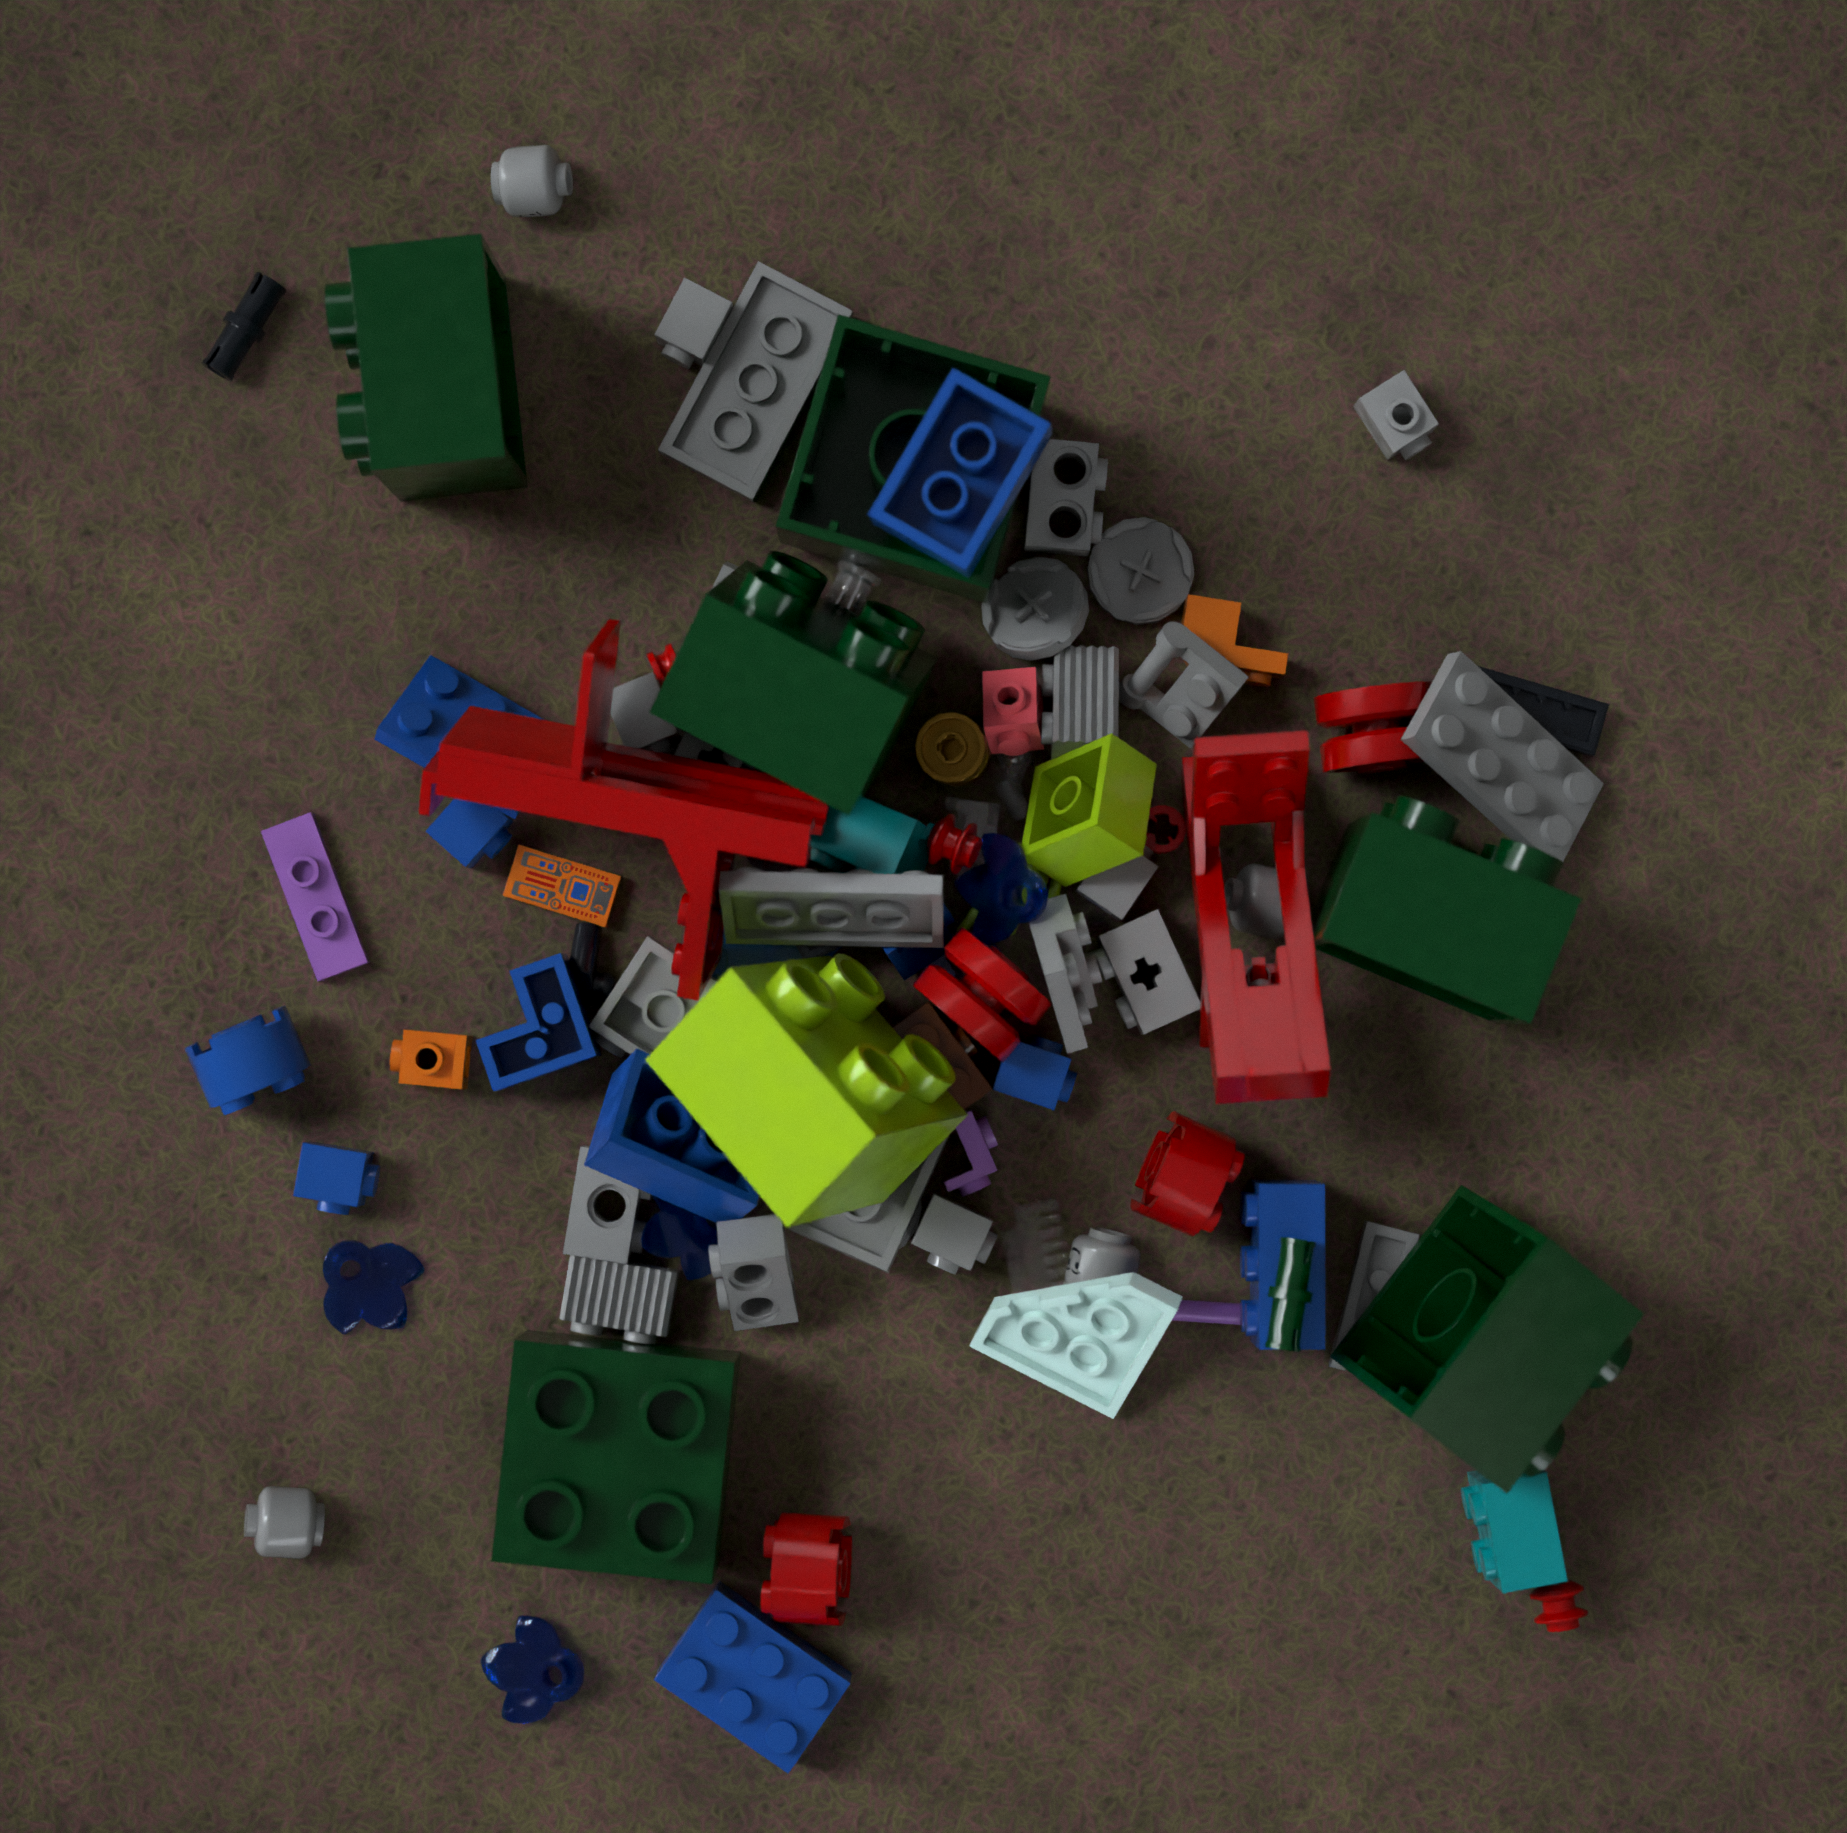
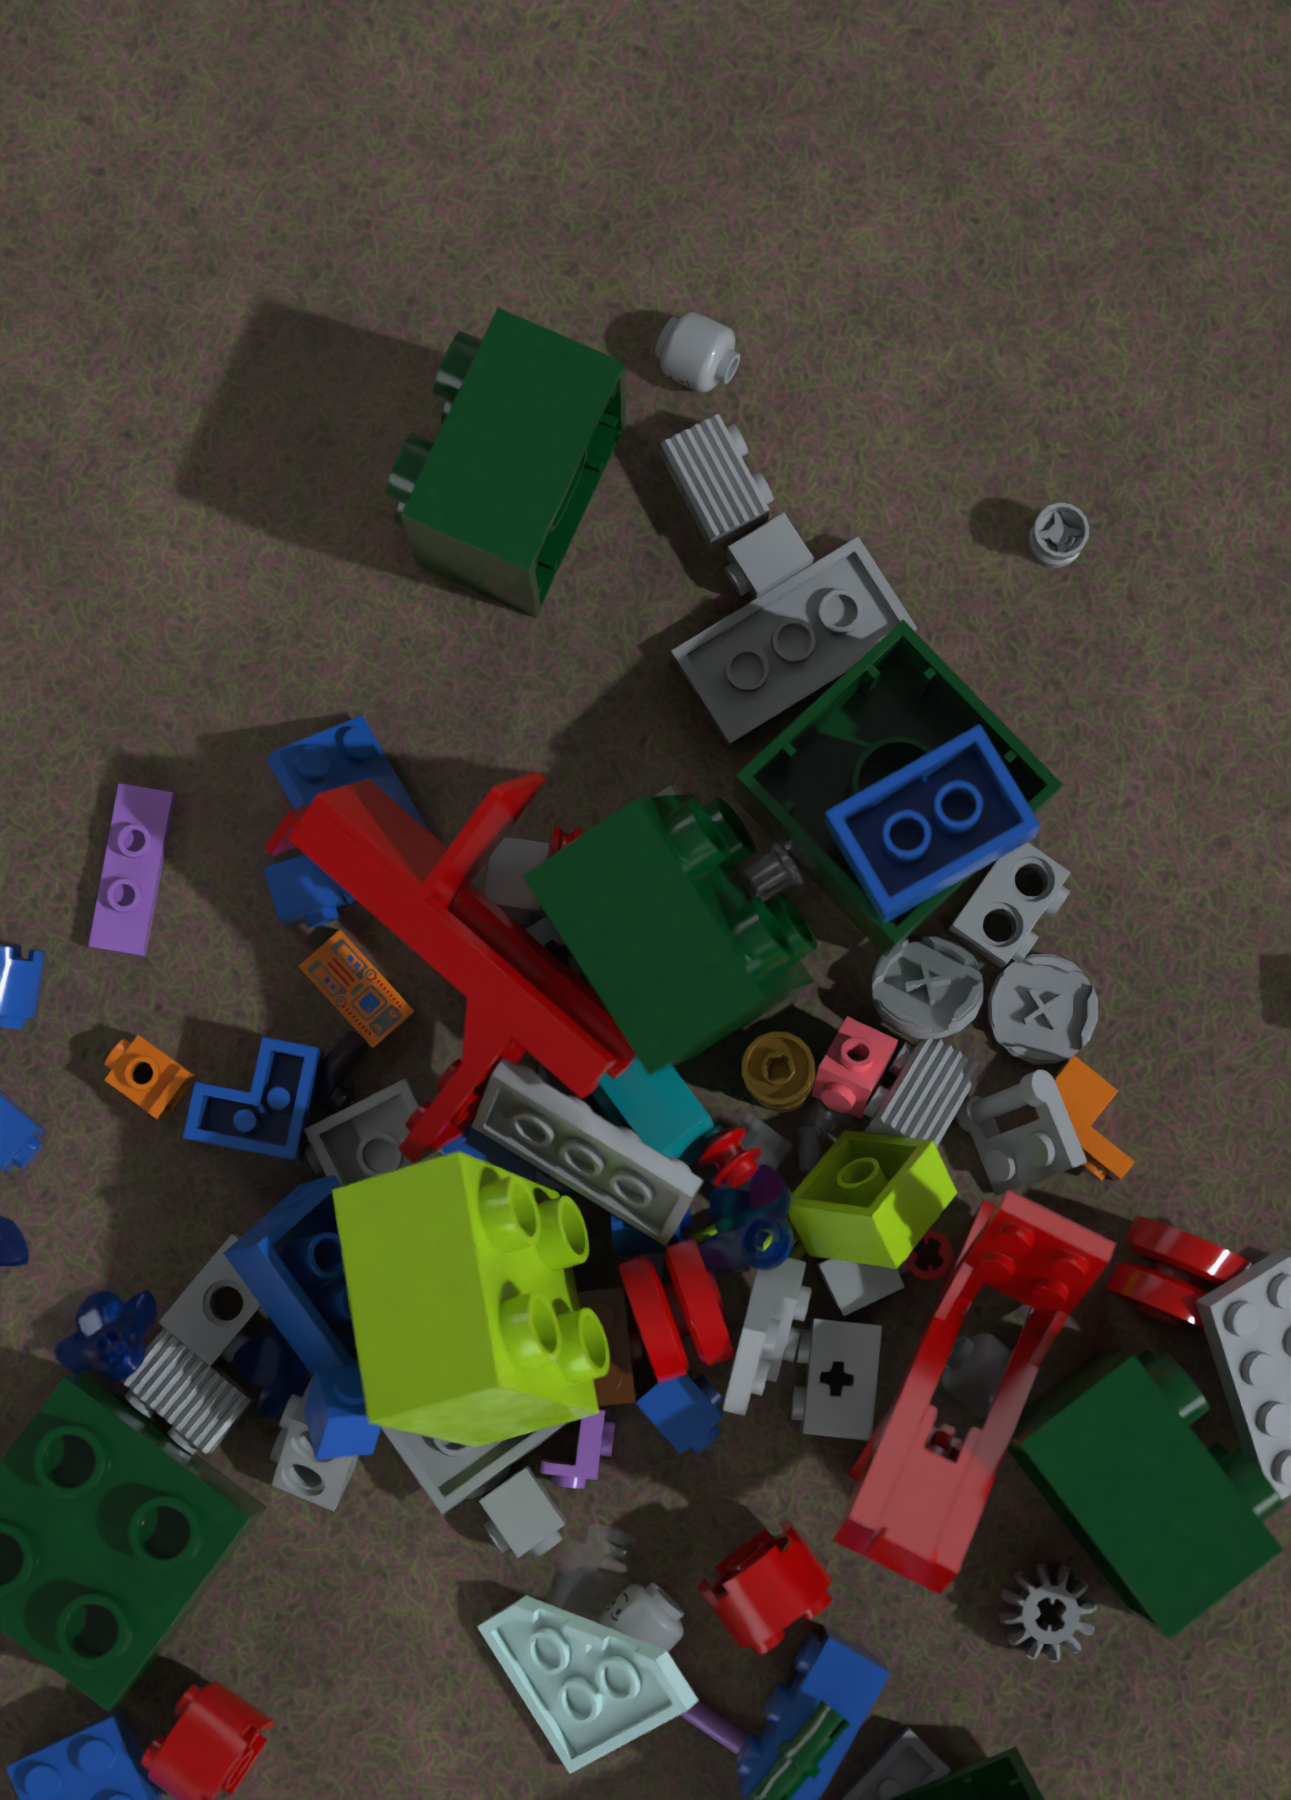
camera: 30 degrees right, 5 degrees down
black pin [202,272,286,382] -> none
none -> clear blue plate [54,1290,157,1380]
none -> blue brick [304,1364,382,1460]
none -> light grey brick [660,414,774,549]
none -> light grey gear [998,1562,1097,1662]
none -> light grey wheel [1028,503,1089,568]

